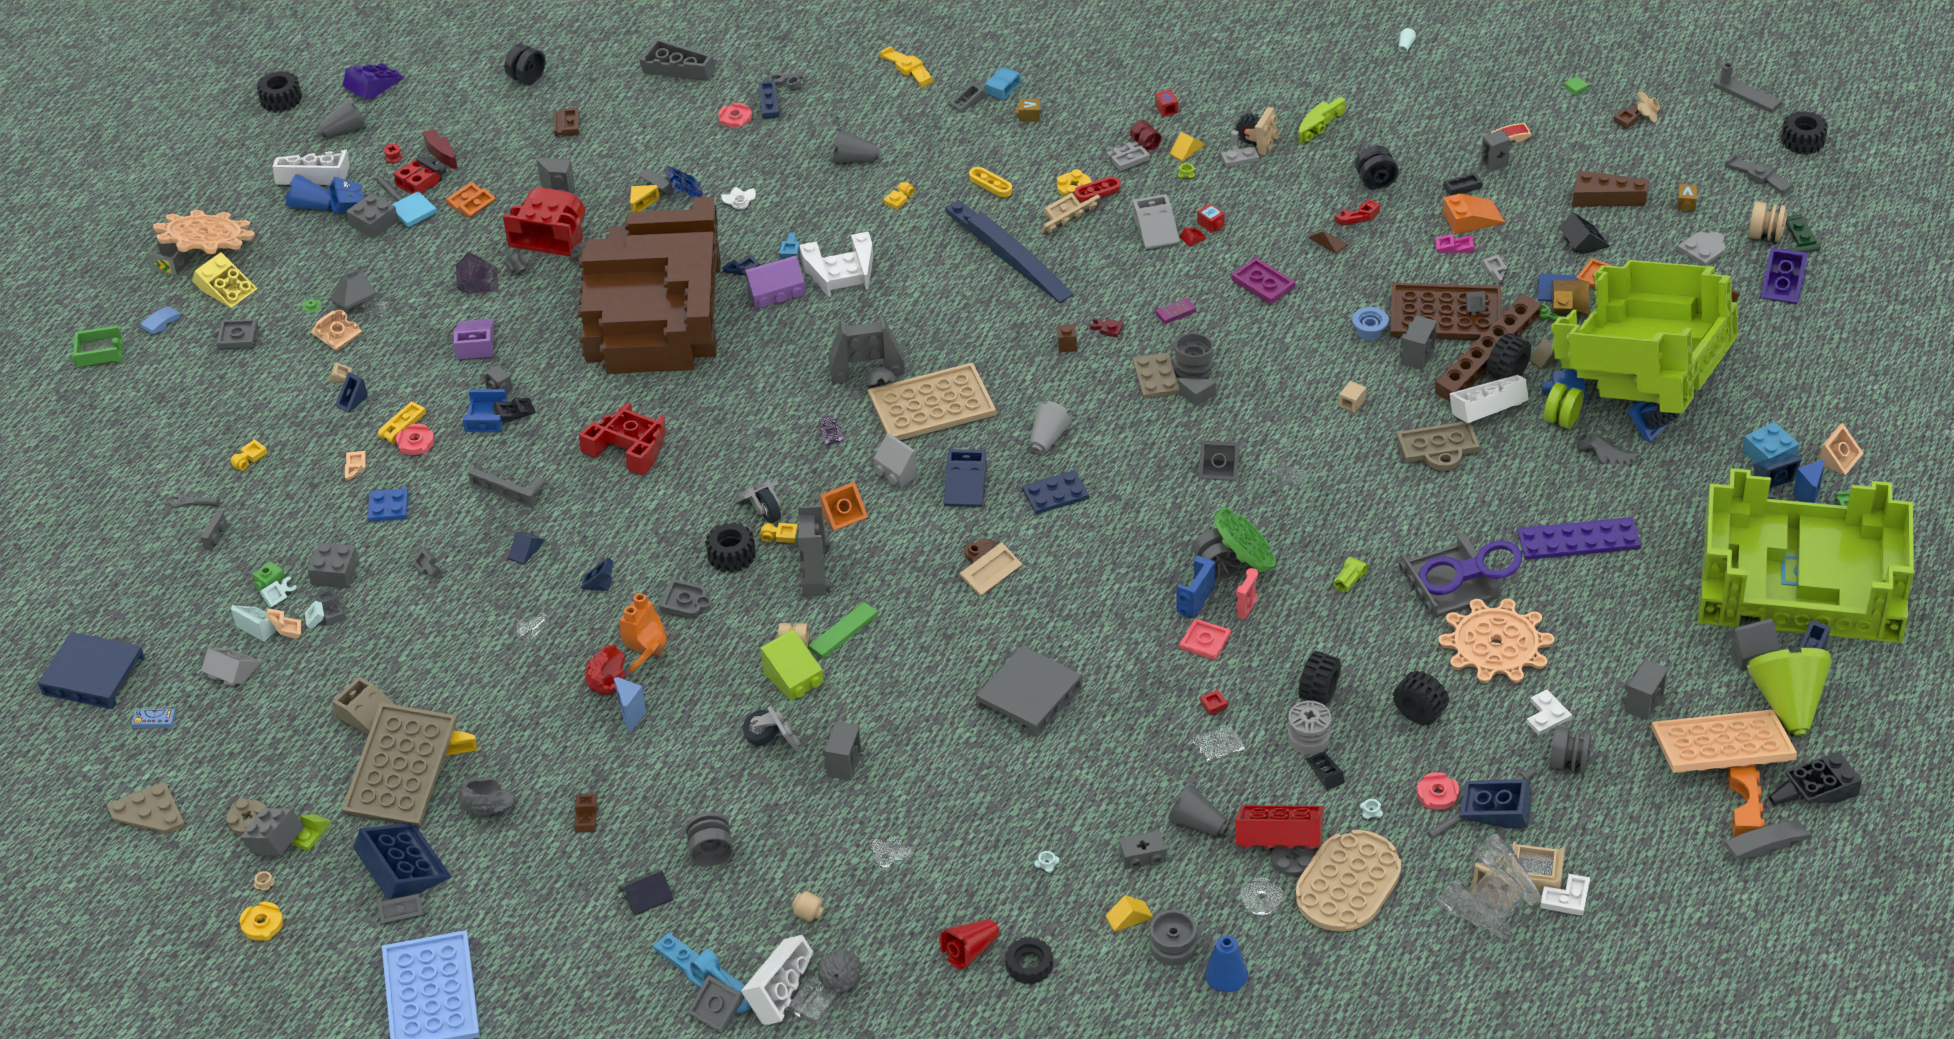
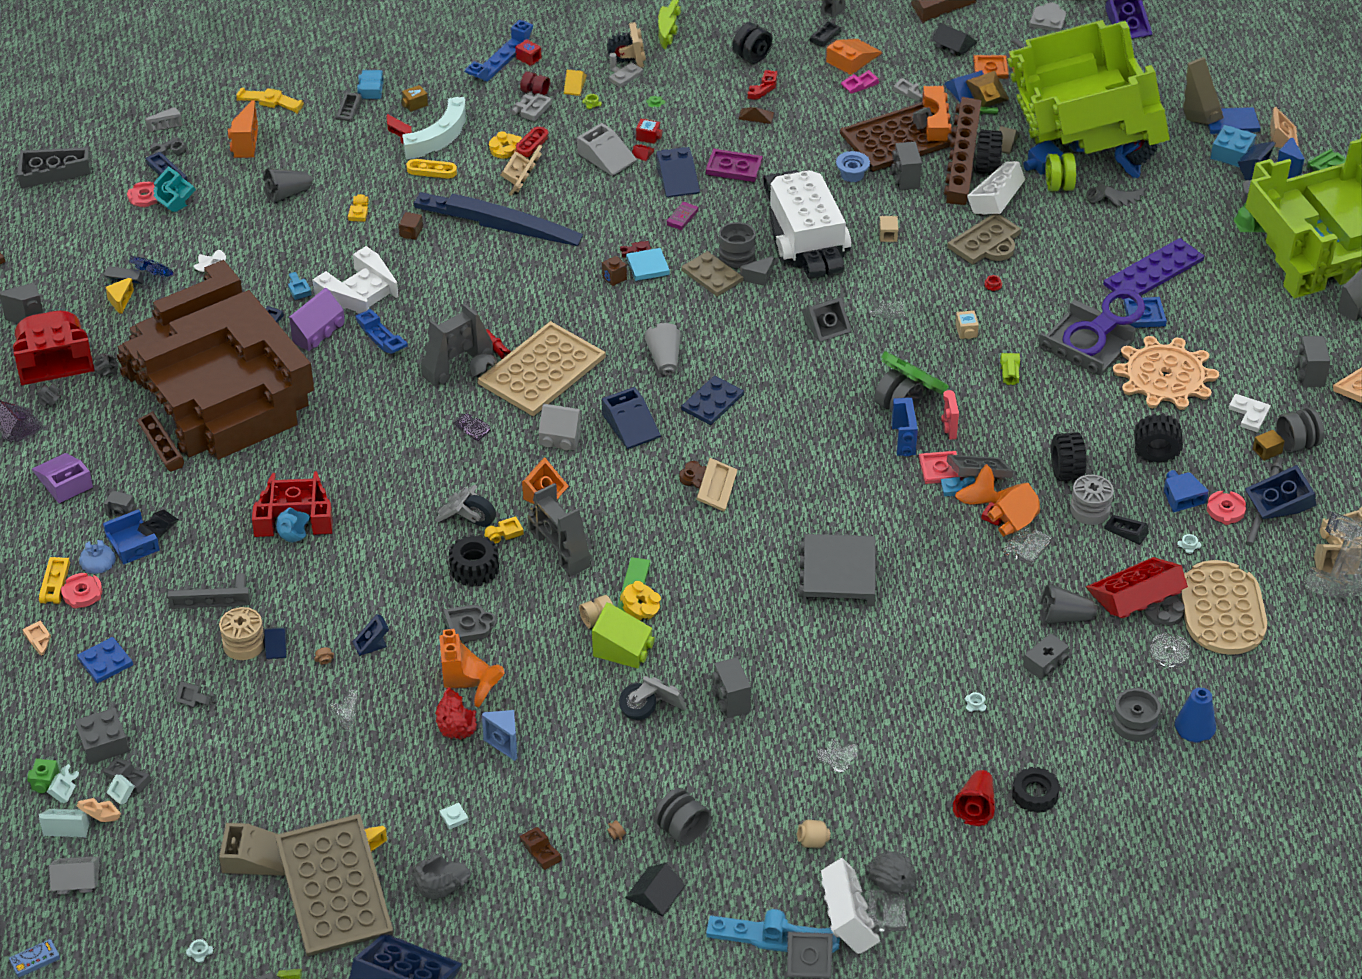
camera: 35 degrees left, 0 degrees up
yellow slope [1106,895,1153,932] -> none
none -> medium blue hair [79,540,116,574]
none -> reddish brown brick [137,411,184,472]
none -> light grey slope [145,107,182,132]
none -> teal brick [153,167,196,212]
none -> light aqua plate [186,939,213,963]
none -> tan wheel [219,607,265,660]
none -> orange slope [228,100,258,158]
none -> dark azure cap [276,507,310,542]
none -> medium nougat plate [314,647,334,665]
none -> blue slope [355,309,408,353]
none -> red piece [387,114,412,144]
none -> reddish brown brick [399,212,423,240]
none -> light aqua brick [403,97,466,160]
none -> light aqua plate [440,803,468,830]
none -> blue slope [465,20,533,82]
none -> red pin [486,329,511,359]
none -> medium nougat plate [607,820,626,840]
none -> yellow plate [620,581,661,620]
none -> medium azure tile [626,248,670,281]
none -> bright green plant [646,96,665,107]
none -> dark blue slope [656,147,700,198]
none -> white piece [763,170,851,279]
none -> orange arch [922,86,951,141]
none -> dark azure plate [941,476,975,497]
none -> dark grey plate [946,455,1013,480]
none -> tan brick [955,311,979,339]
none -> orange hips [955,464,1040,537]
none -> red plate [984,275,1002,291]
none -> blue plate [1124,297,1167,328]
none -> blue torso [1164,470,1208,512]
none -> dark tan wedge [1183,57,1224,124]
none -> blue tile [1207,107,1260,134]
none -> pearl gold brick [1253,430,1285,461]

